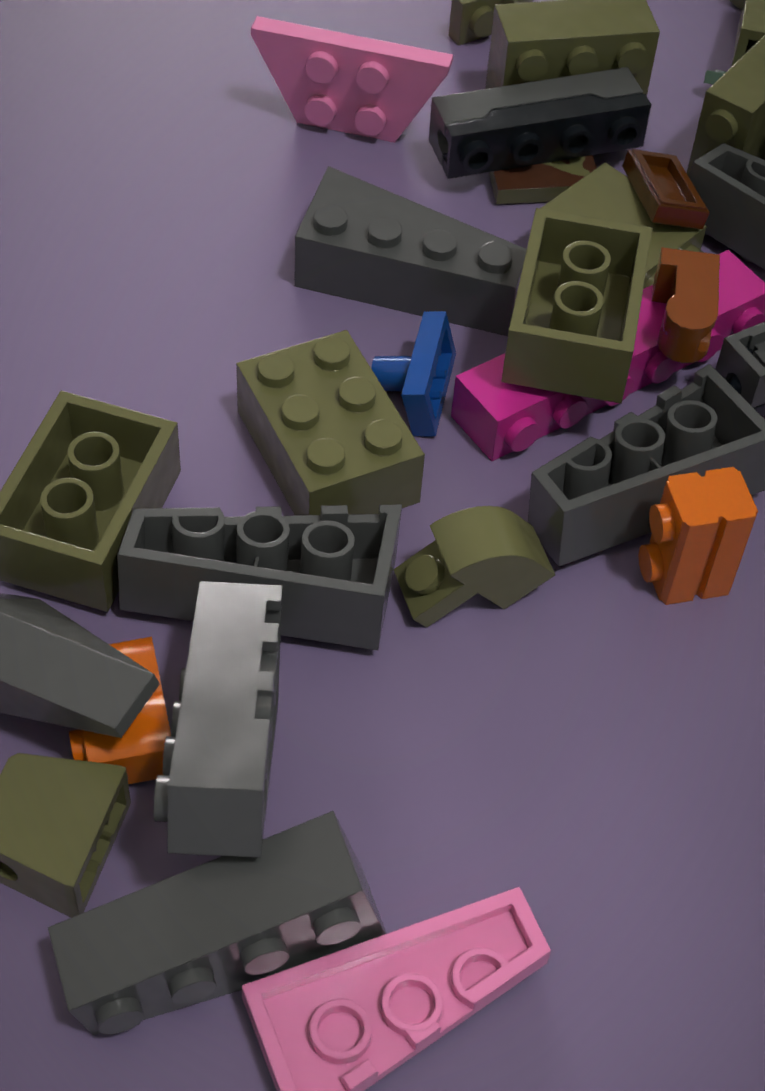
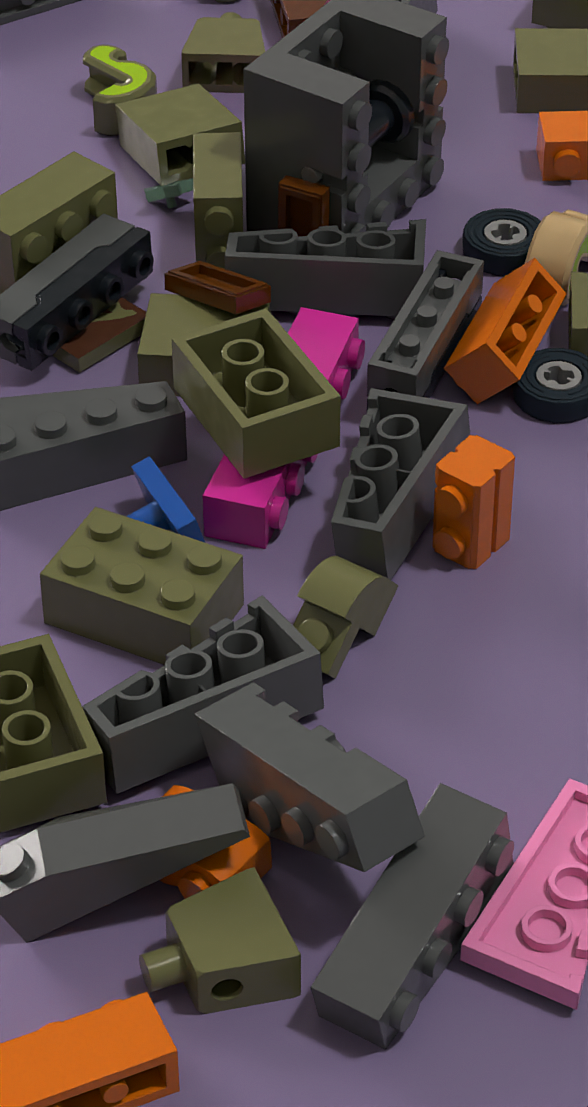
camera: 35 degrees left, 10 degrees down
dark orange leg [652,247,720,363] -> none

